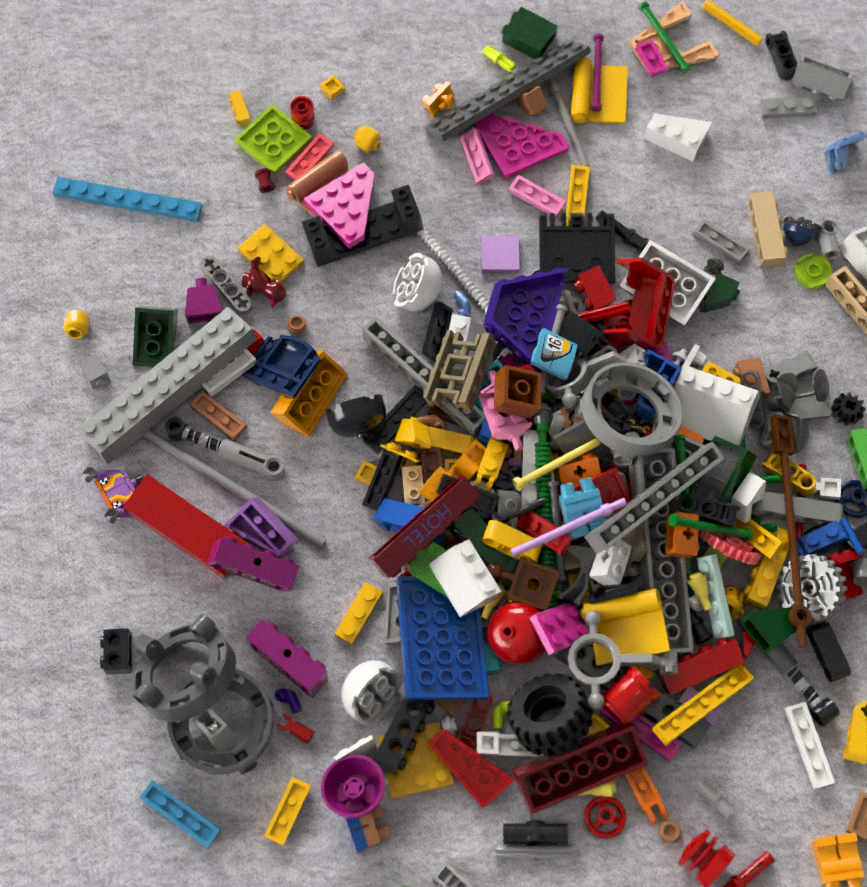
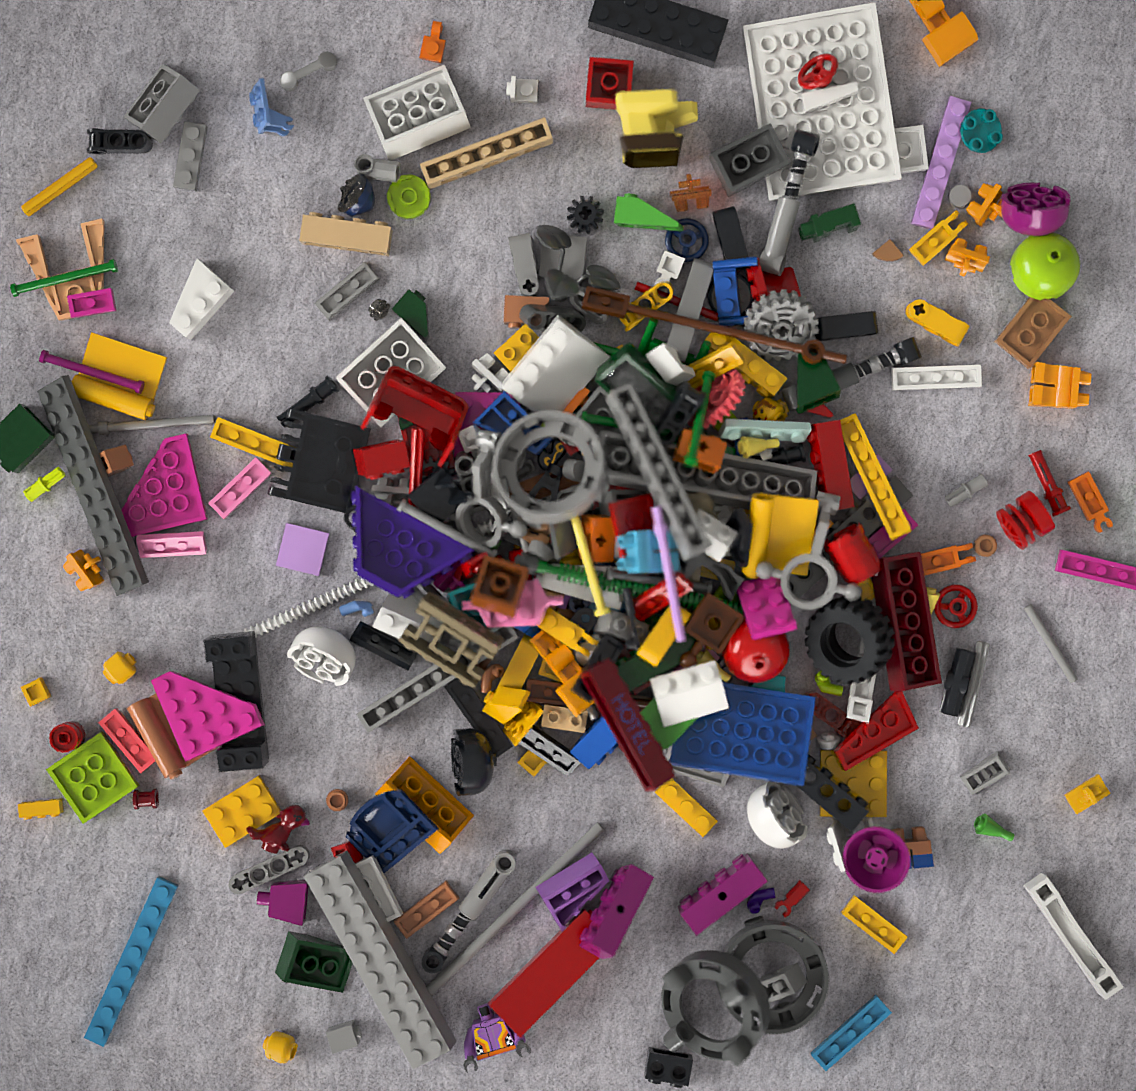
camera: 70 degrees left, 20 degrees up
medium azure slope [531,328,577,380] -> none

